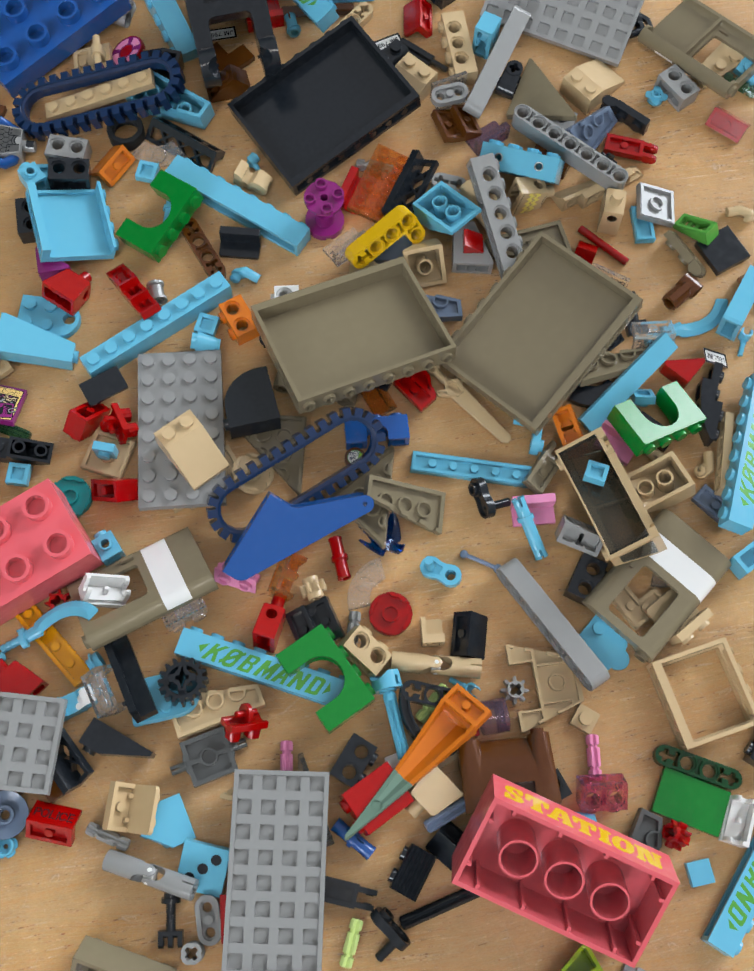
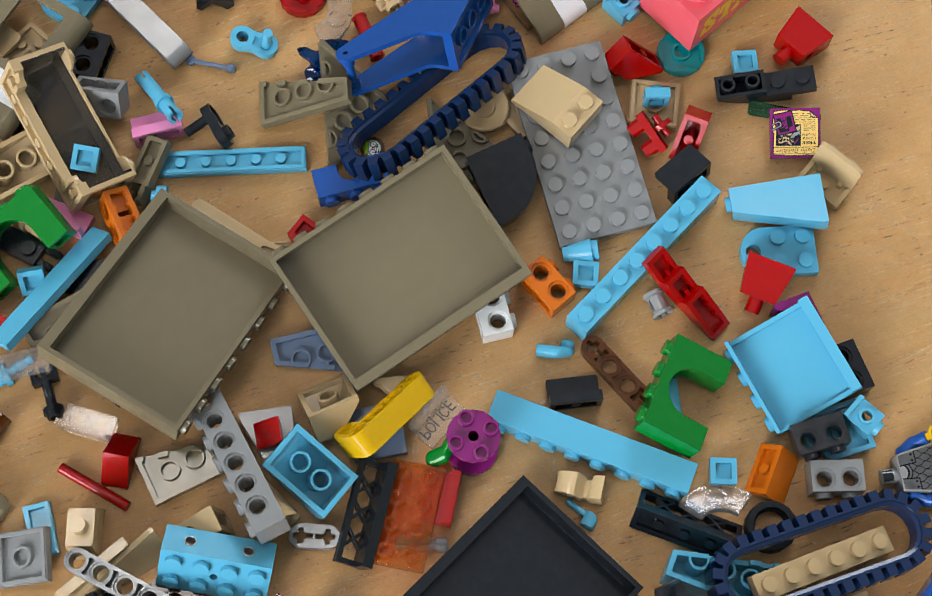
camera: 170 degrees right, 0 degrees up
none -> green arm [425,438,453,467]

